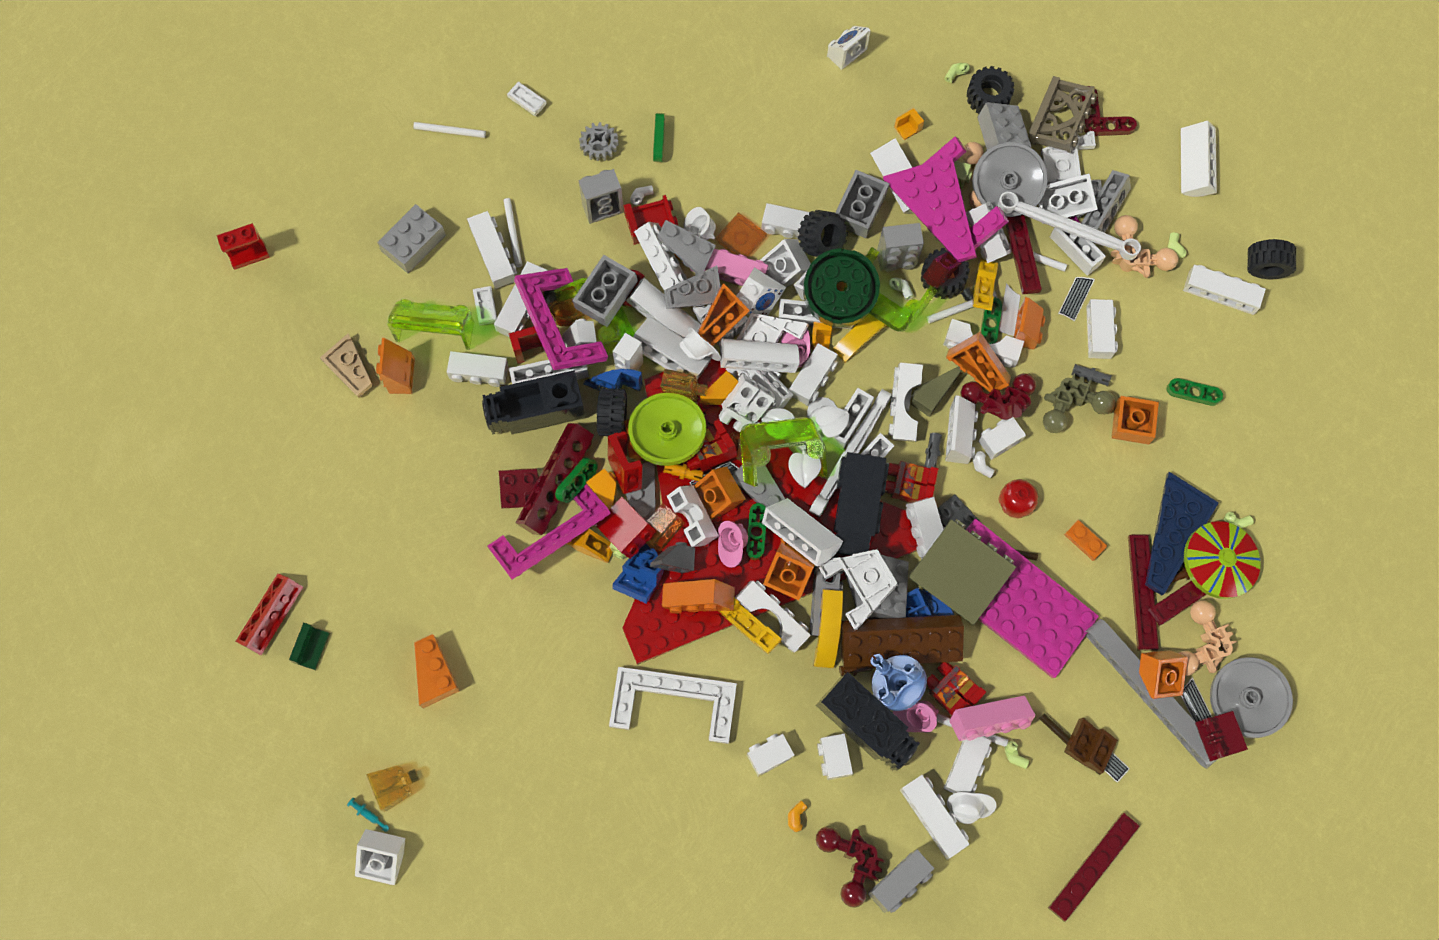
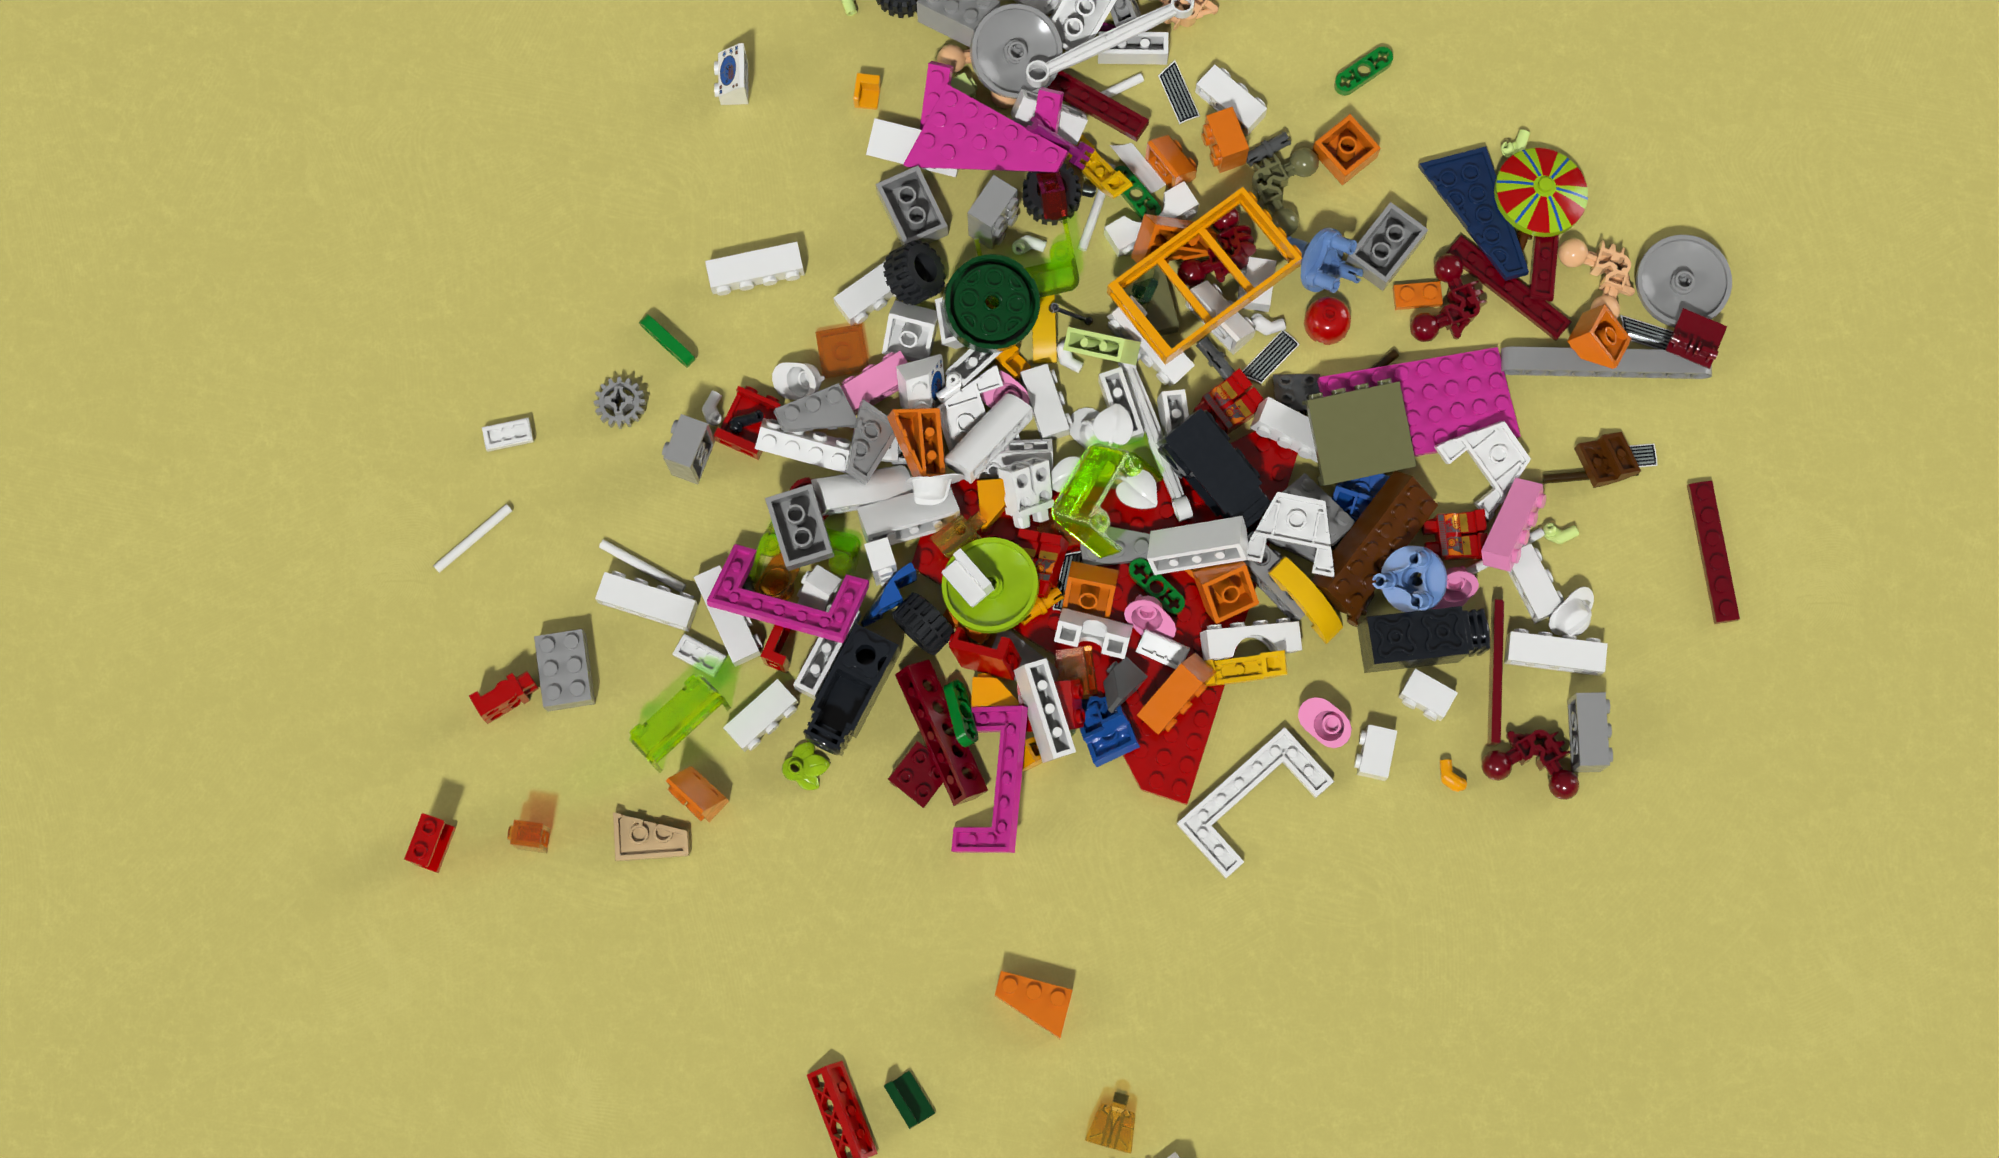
camera: 45 degrees left, 5 degrees up
none -> red hips [469,671,538,724]
none -> clear orange brick [507,820,551,853]
none -> white brick [705,242,805,296]
none -> black arm [729,410,764,433]
none -> lime plate [782,742,830,790]
none -> white arm [936,371,962,403]
none -> white panel [942,548,995,607]
none -> white brick [1014,658,1076,763]
none -> magenta hinge [1025,116,1095,170]
none -> black hinge [1049,303,1093,325]
none -> white arm [1056,340,1084,373]
none -> yellowish green brick [1063,327,1141,365]
none -> light orange window [1107,187,1302,365]
none -> clear green plate [1129,278,1159,305]
none -> white plate [1136,629,1190,669]
none -> orange brick [1201,107,1249,173]
none -> sticker [1242,330,1300,384]
none -> medium blue piece [1280,227,1363,293]
none -> bright pink piece [1298,697,1352,748]
none -> light grey brick [1346,202,1428,291]
none -> dark red piece [1410,254,1488,342]
none -> white wing [1434,421,1531,521]
none -> dark red tile [1487,599,1504,746]

